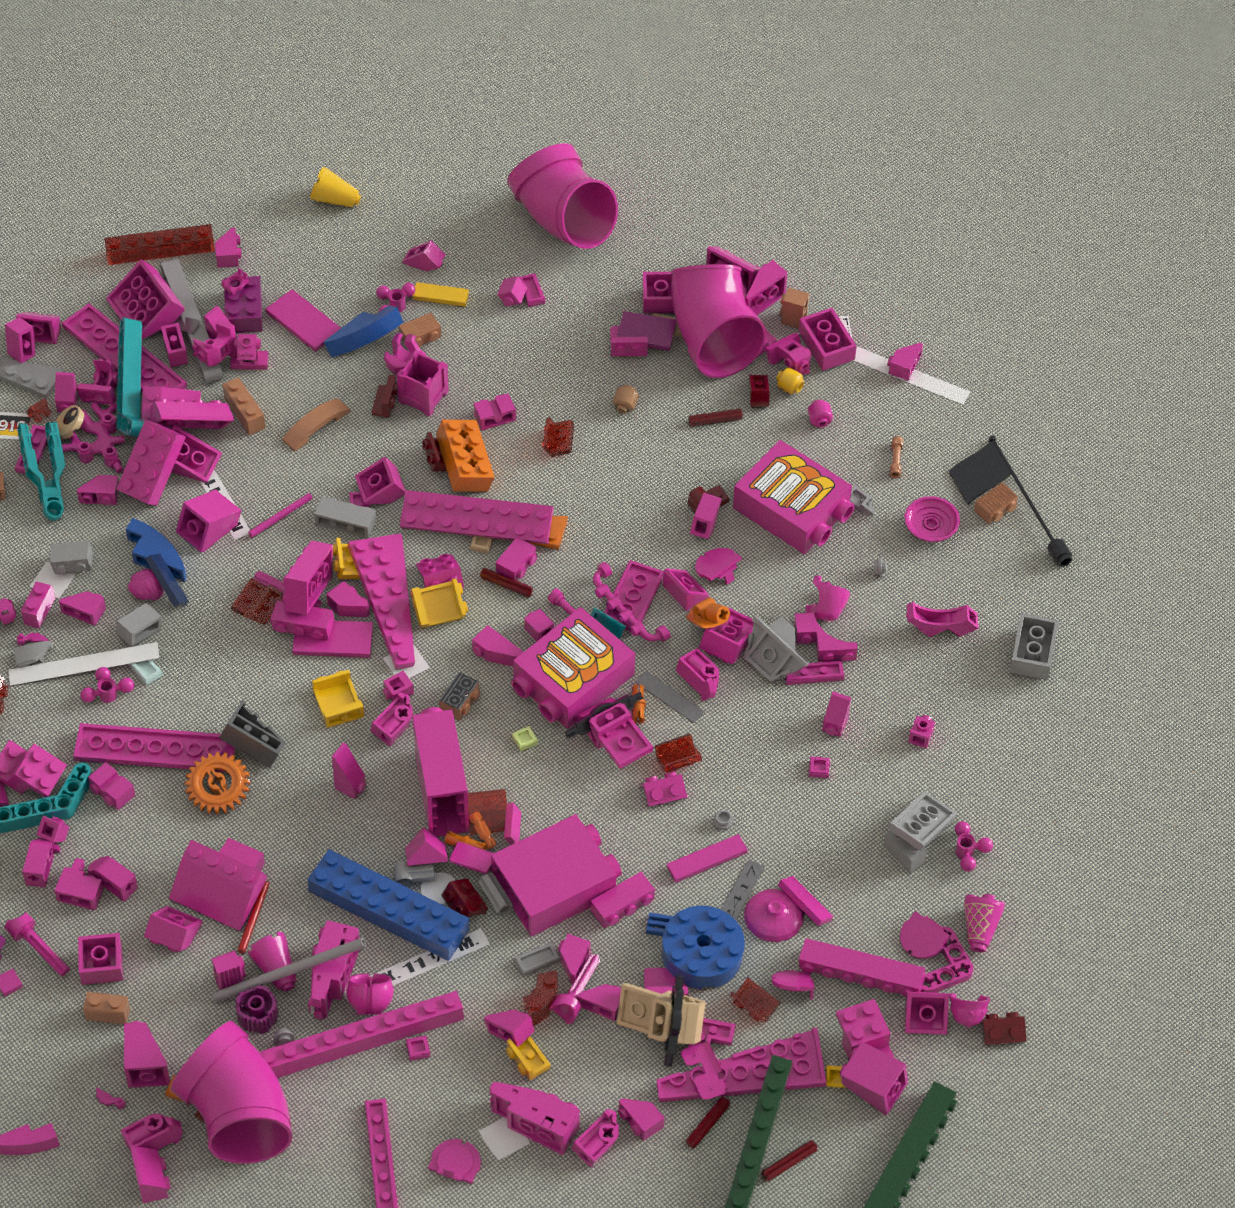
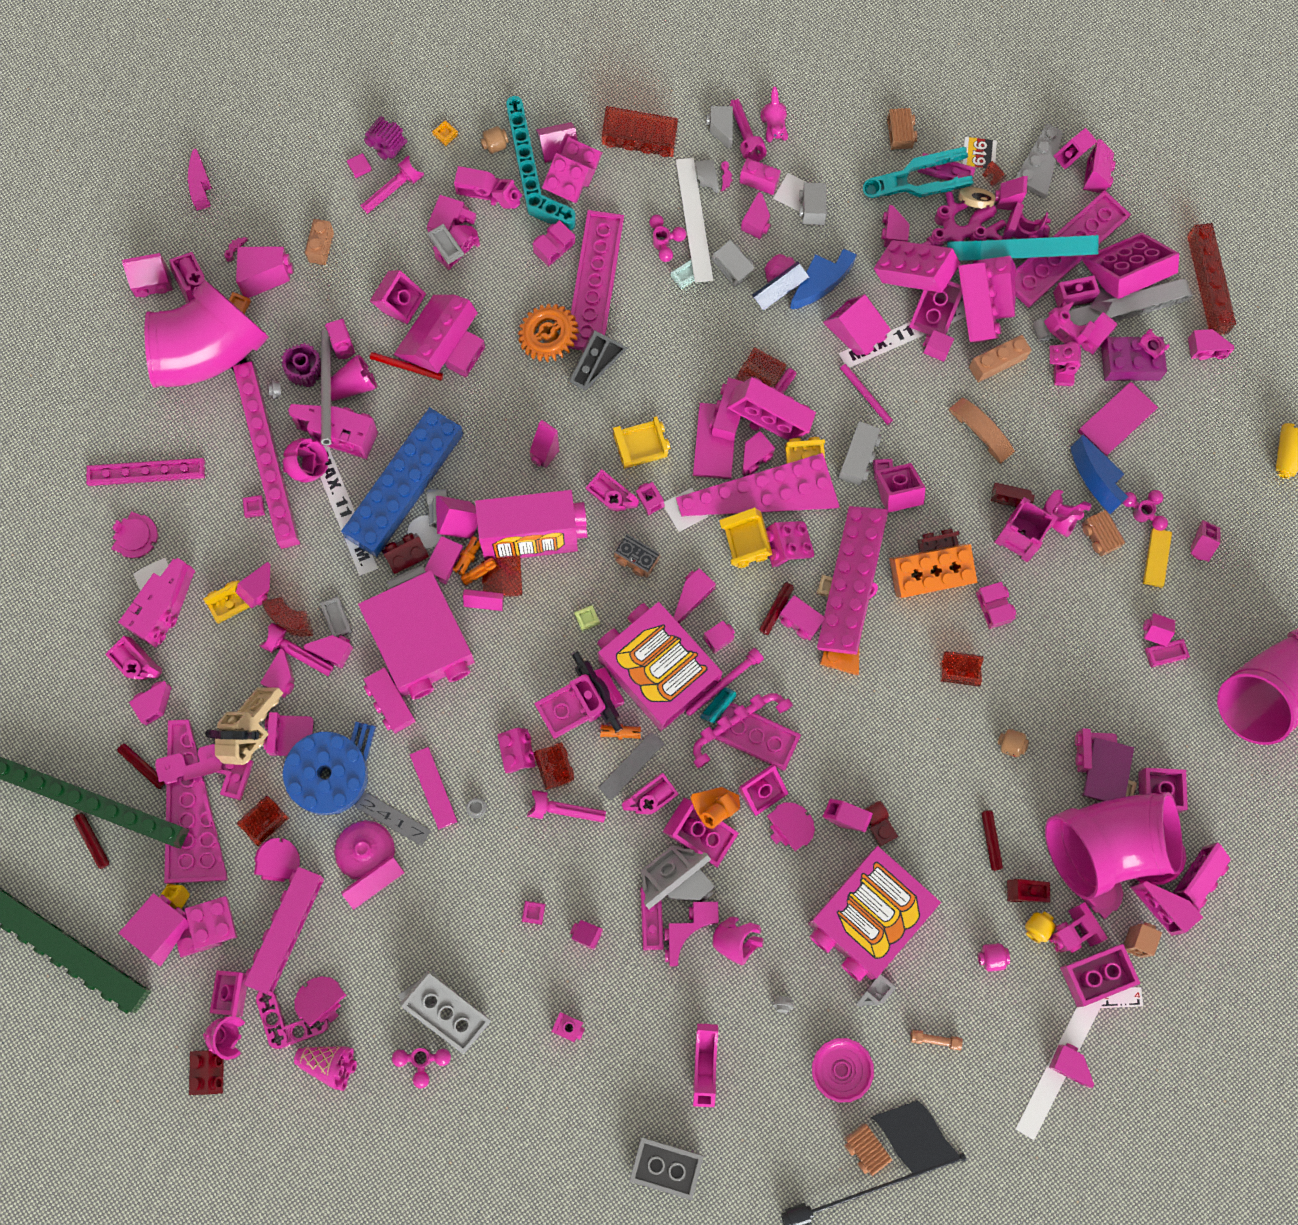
camera: 90 degrees right, 20 degrees up
dark pink brick [78,933,123,985] -> none
none -> light grey tile [428,224,464,264]
none -> dark pink piece [527,790,606,823]
none -> dark pink brick [923,330,954,362]

